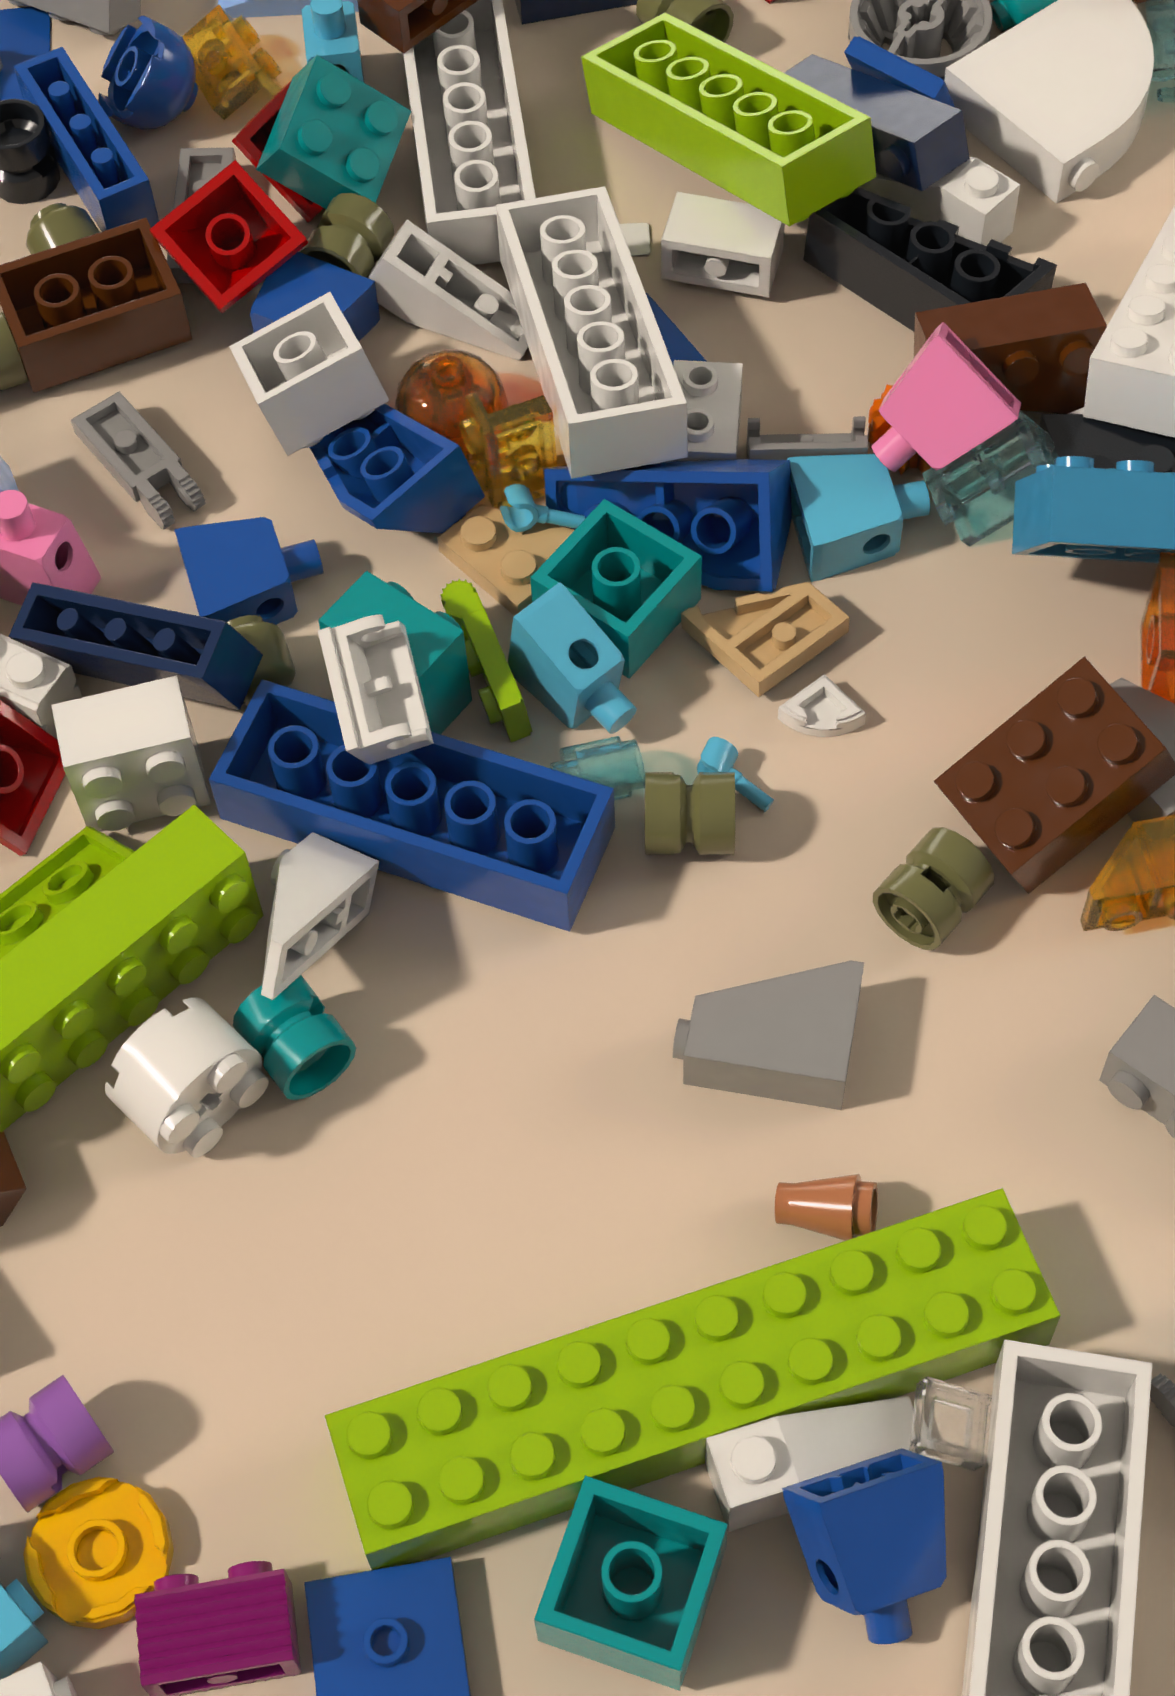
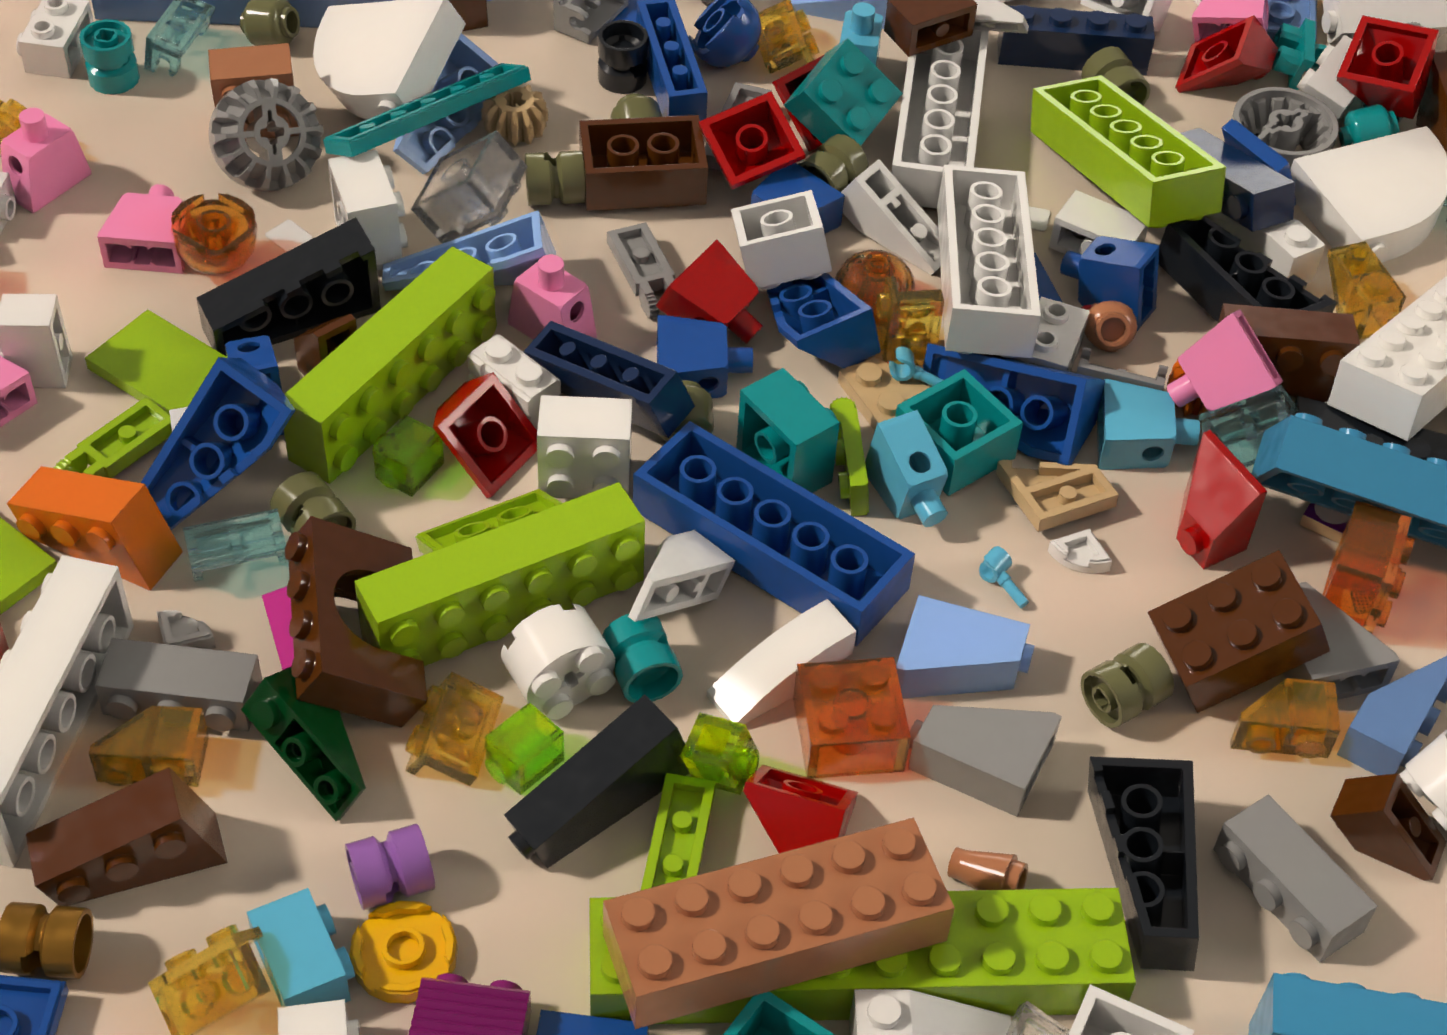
camera: 10 degrees right, 10 degrees down
white hinge [318,614,434,765] -> none
clear light blue brick [550,736,645,801] -> none
olive wheel [645,772,735,855] -> none
none -> clear yellow bracket [405,672,504,786]
none -> clear neon green brick [485,702,564,795]
none -> black slope [504,694,696,868]
none -> nougat brick [603,817,955,1029]
none -> lime plate [640,773,716,891]
none -> red torso [656,239,763,345]
none -> clear neon green brick [680,712,759,795]
none -> white slope [707,599,856,730]
none -> red slope [743,765,858,853]
none -> clear orange brick [793,657,911,779]
none -> light blue slope [891,595,1035,699]
none -> blue torso [1060,236,1159,331]
none -> nougat animal [1081,301,1137,352]
none -> black wedge [1088,756,1199,971]
none -> red slope [1176,430,1267,570]
none -> tile [1299,503,1357,544]
none -> clear yellow slope [1327,241,1406,340]

